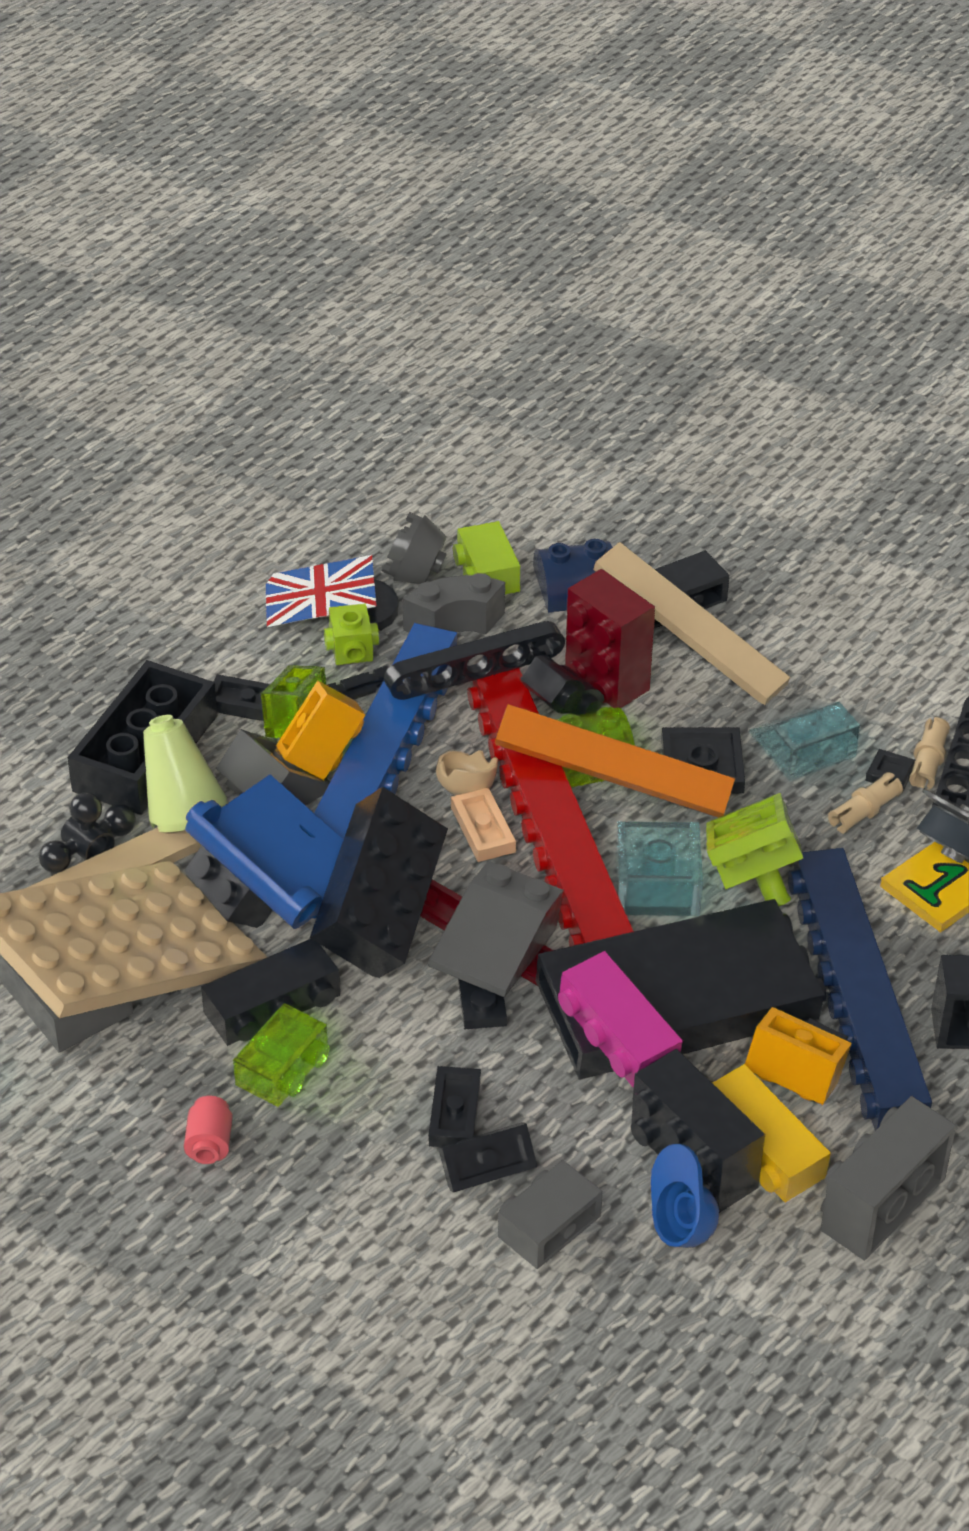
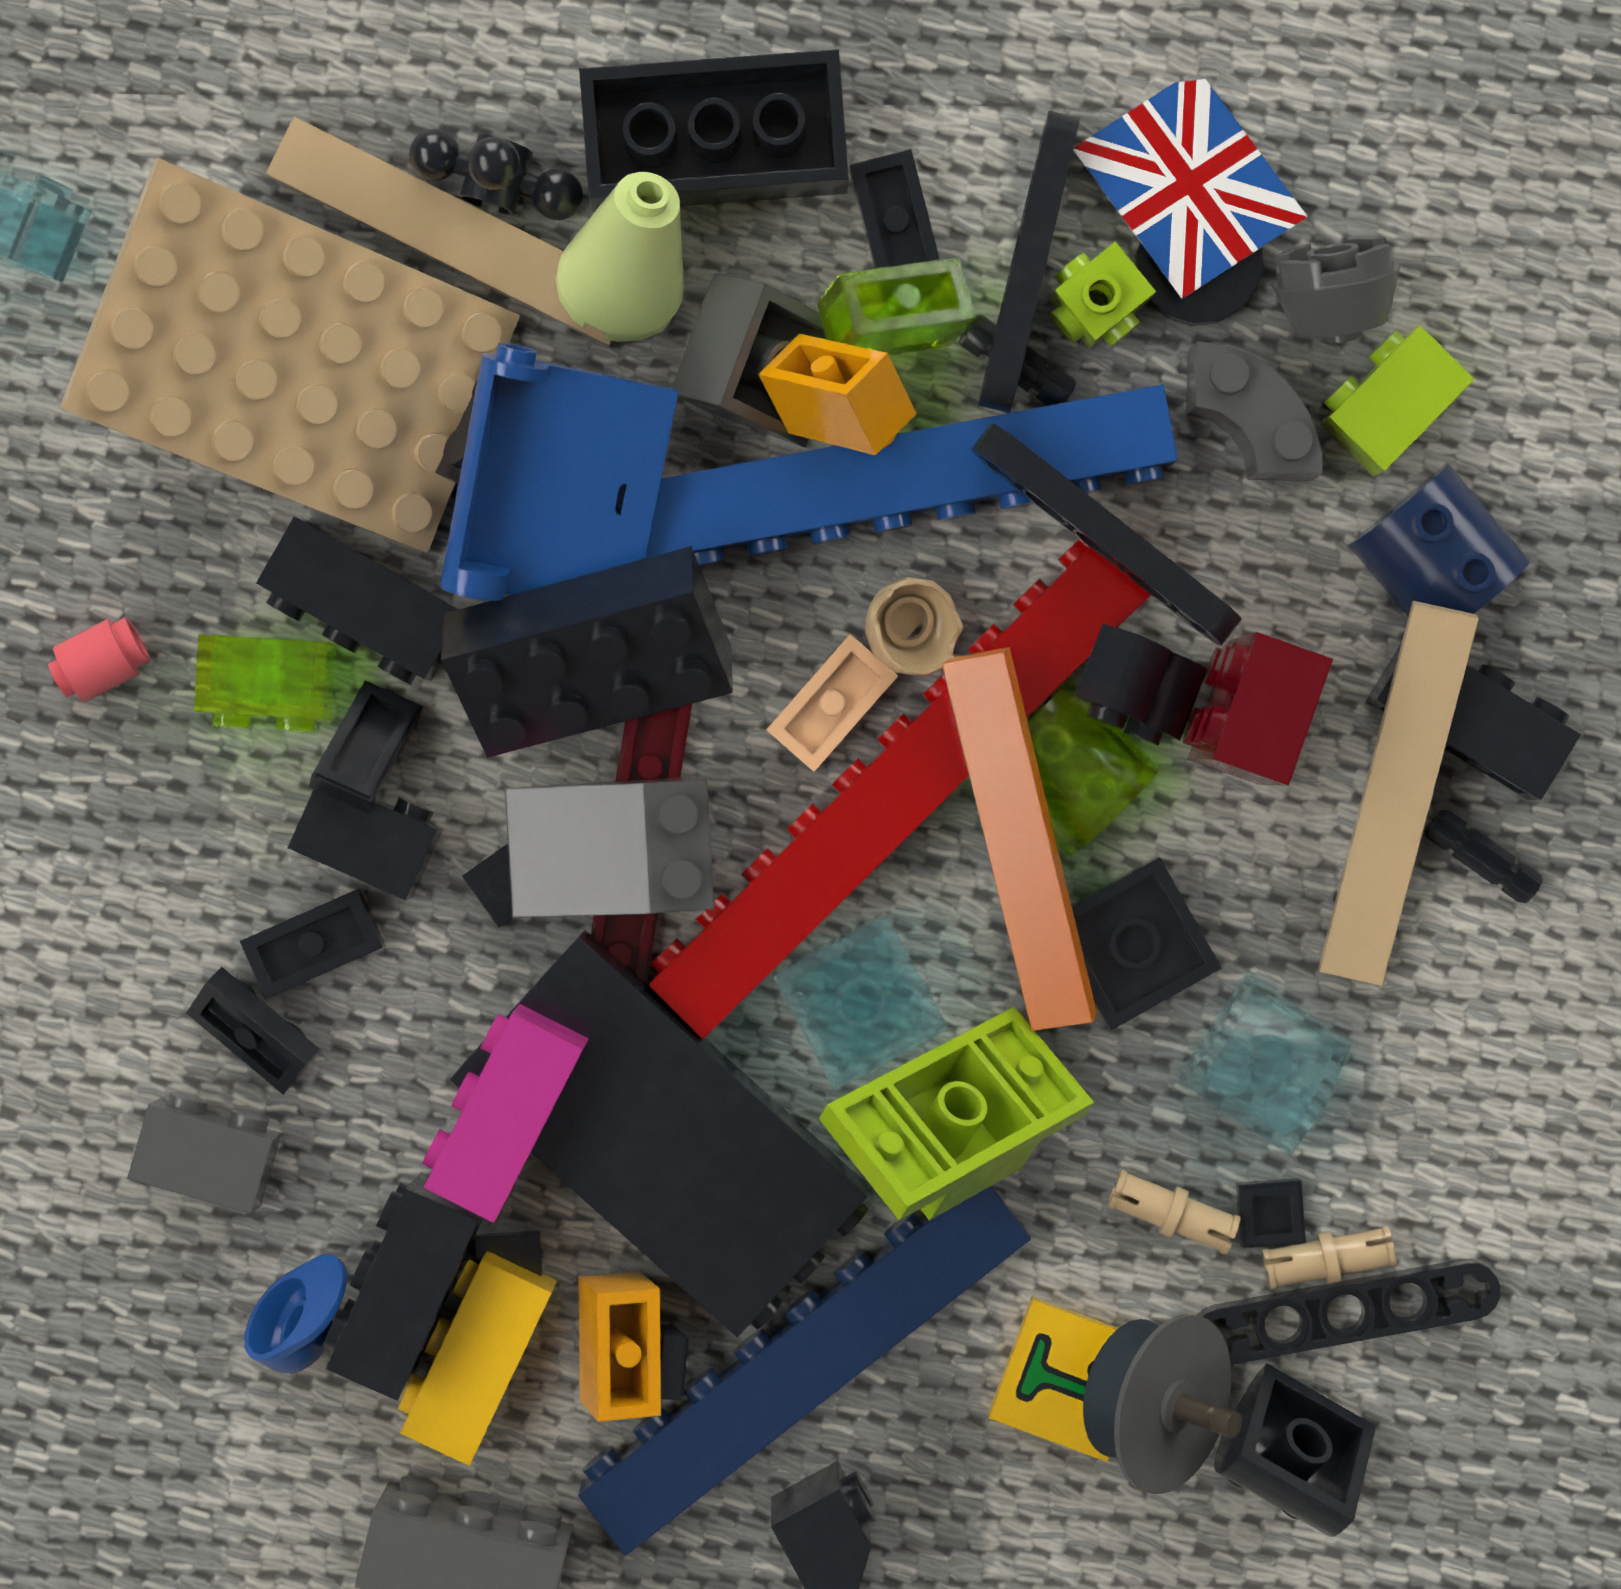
camera: 65 degrees right, 45 degrees up
none -> black brick [287,789,443,901]
none -> black tile [309,680,423,813]
none -> black beam [978,110,1080,413]
none -> black axle [1425,810,1543,903]

